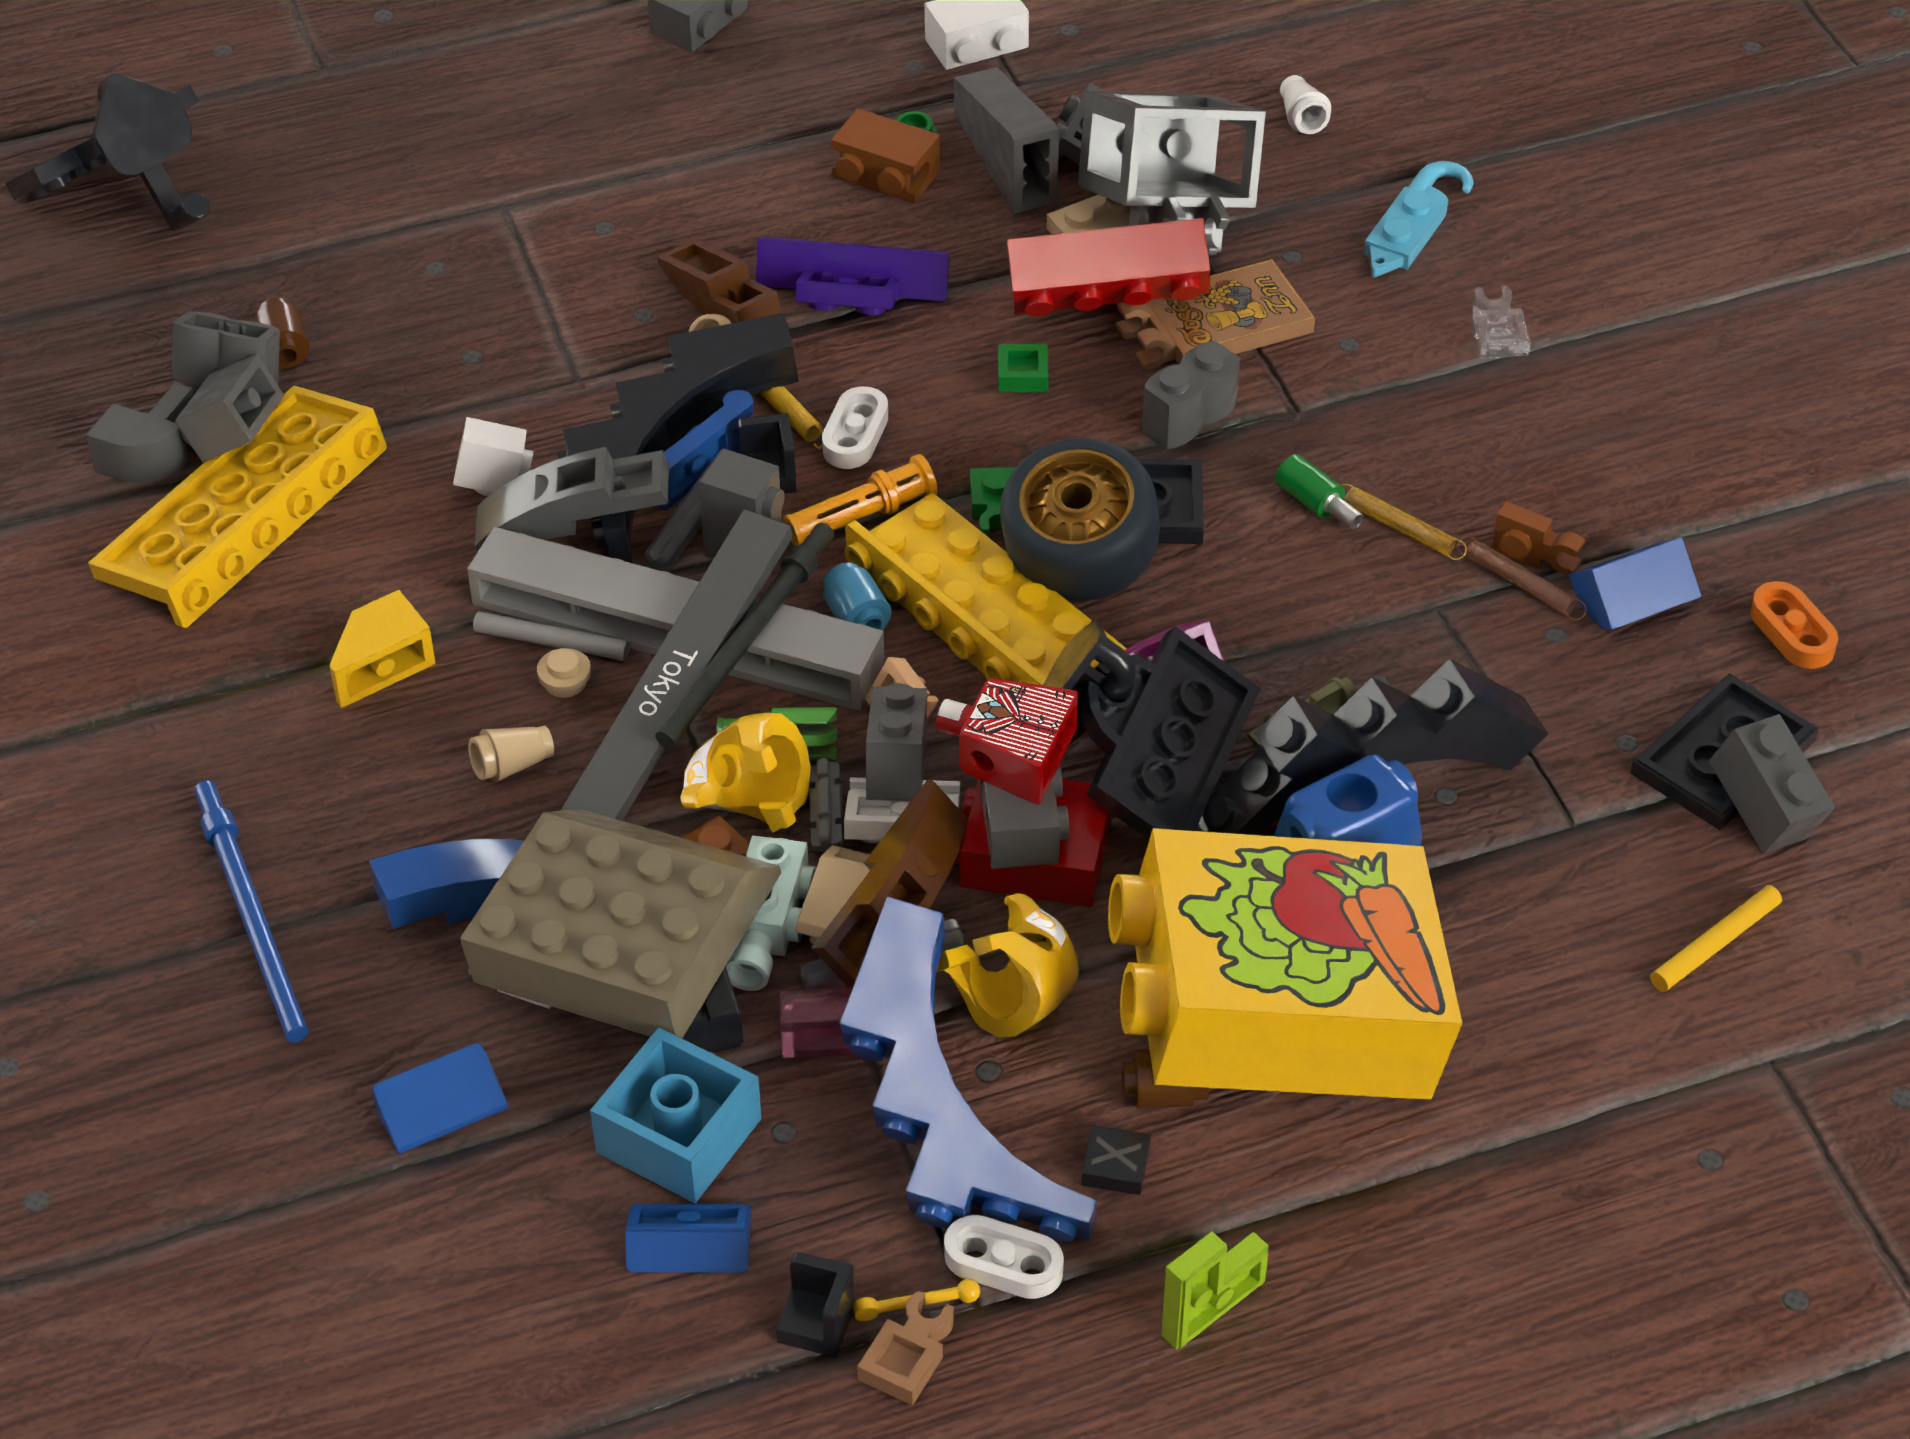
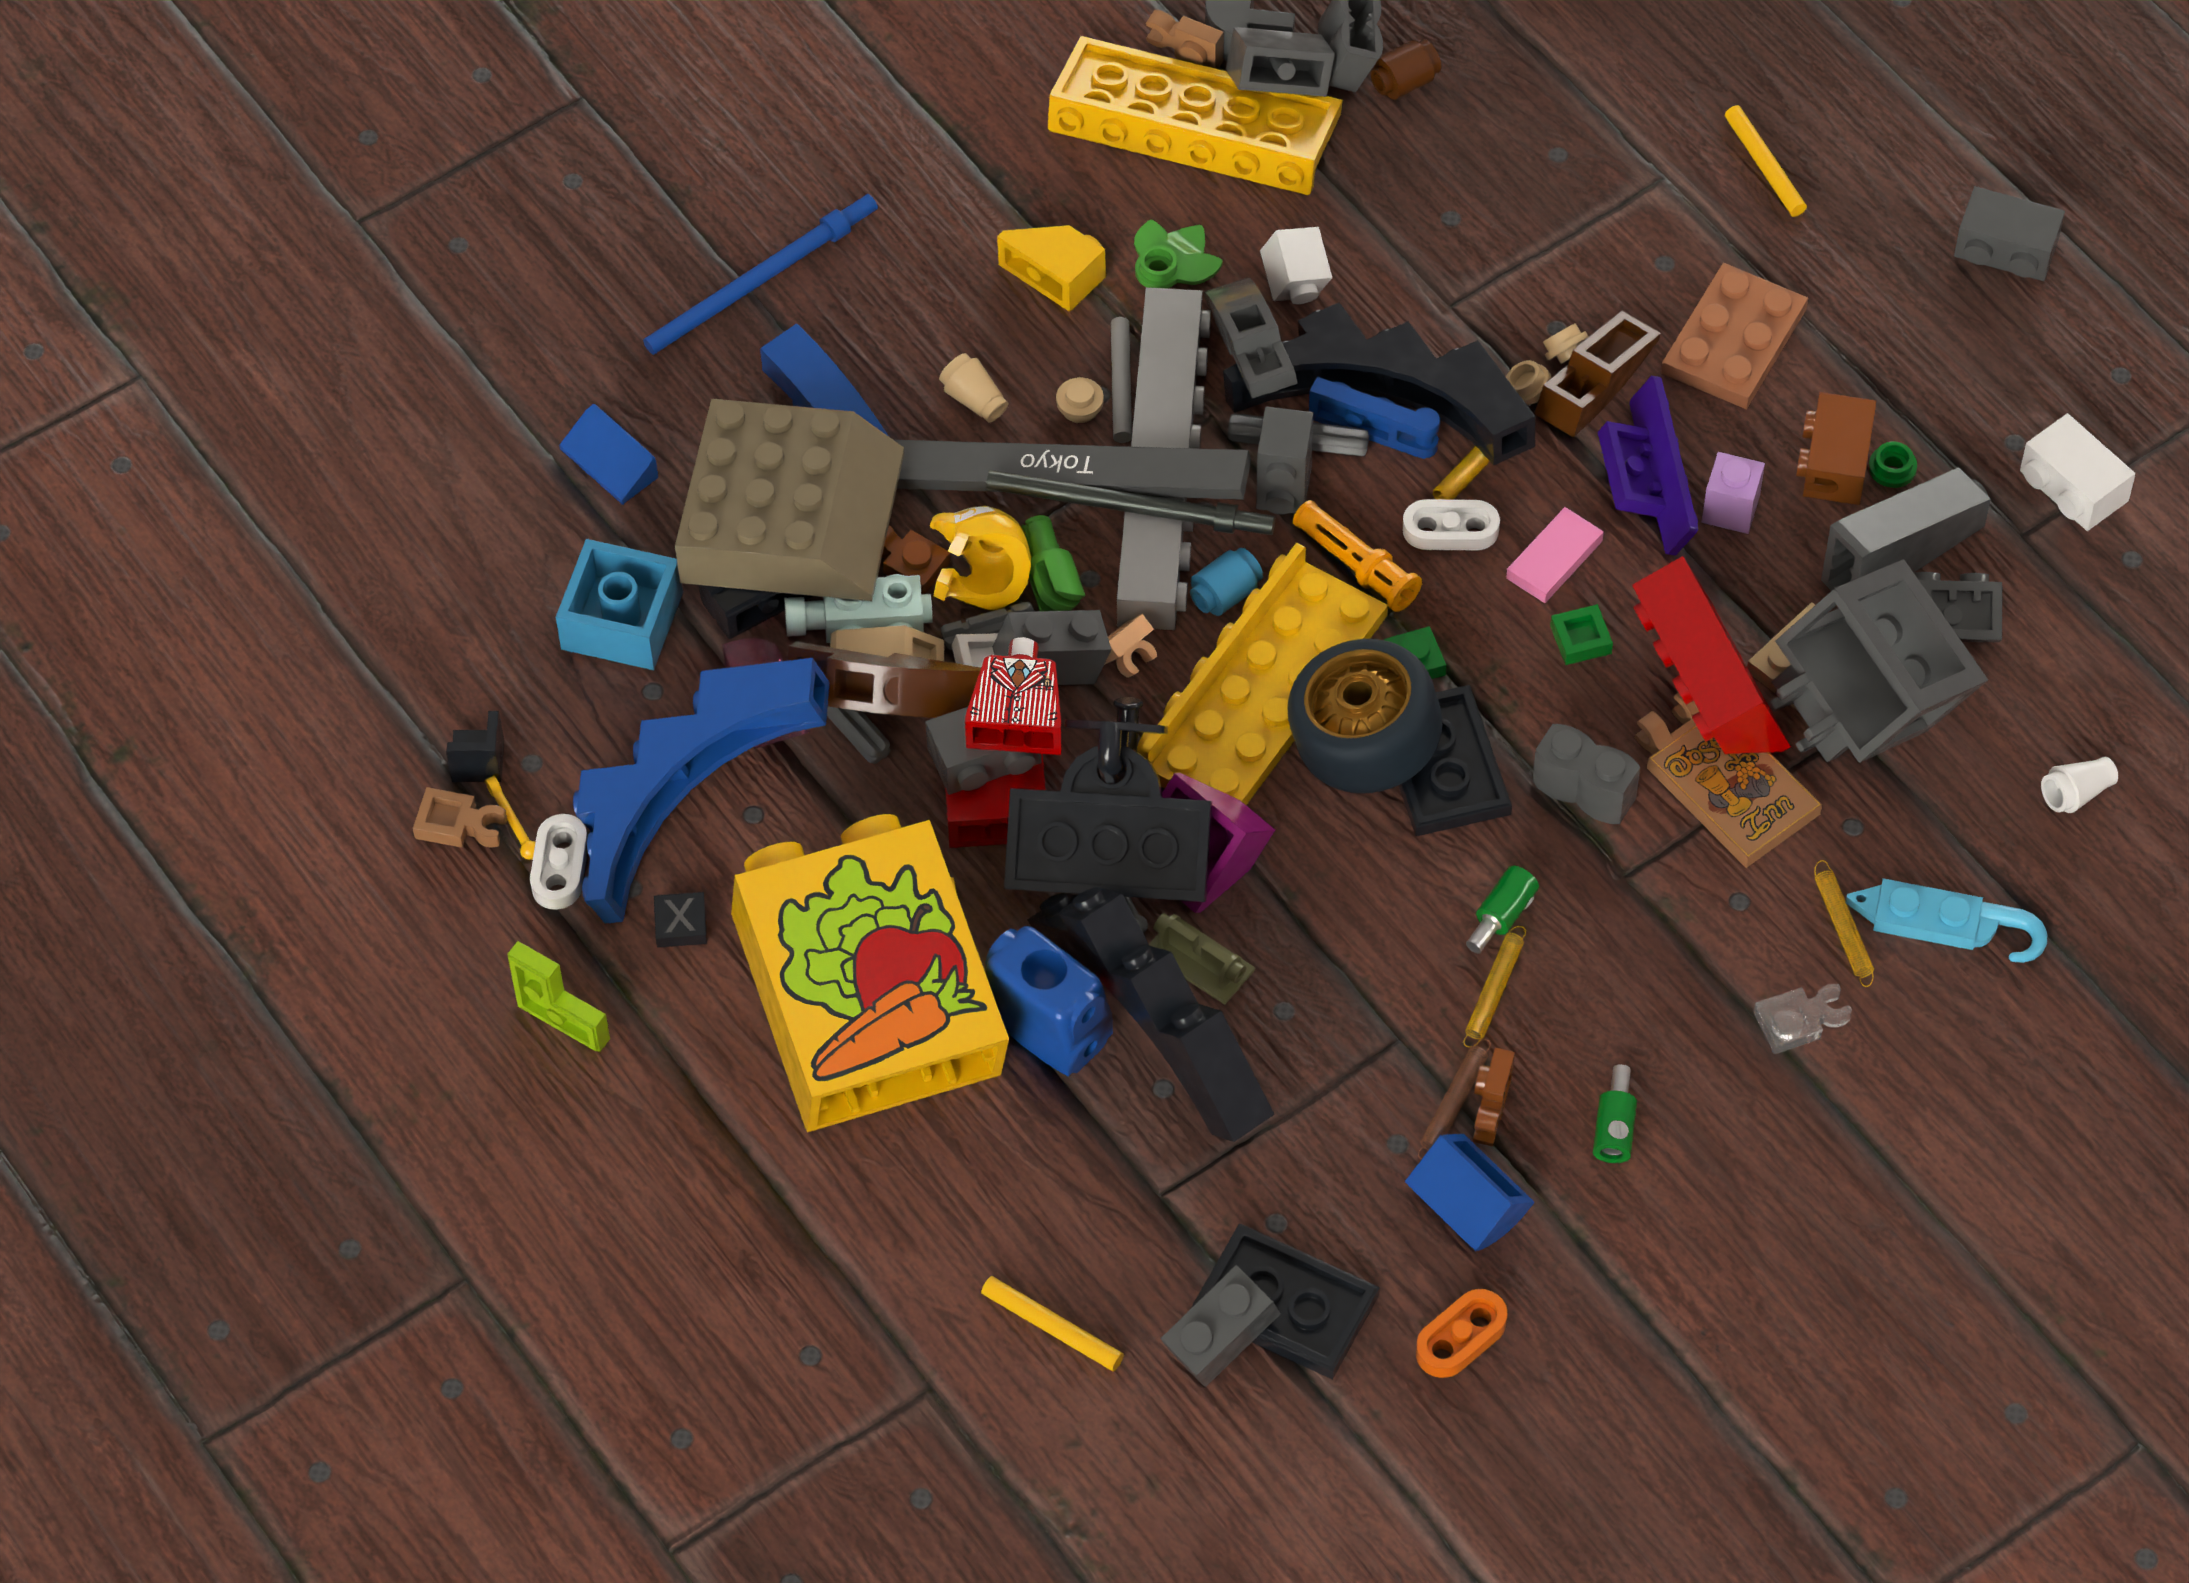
camera: 75 degrees right, 10 degrees up
blue slope [625,1204,752,1272] -> none
black panel [738,413,797,494] -> none
yellow piece [937,893,1080,1038] -> none
none -> bright green plate [1134,220,1223,289]
none -> medium nougat plate [1146,10,1224,69]
none -> bright pink tile [1506,507,1604,603]
none -> tan plate [1543,323,1589,364]
none -> green piece [1593,1064,1637,1163]
none -> nougat plate [1661,262,1808,410]
none -> lavender brick [1702,452,1765,534]
none -> yellow bar [1725,105,1807,217]
none -> yellow piece [1815,860,1874,987]

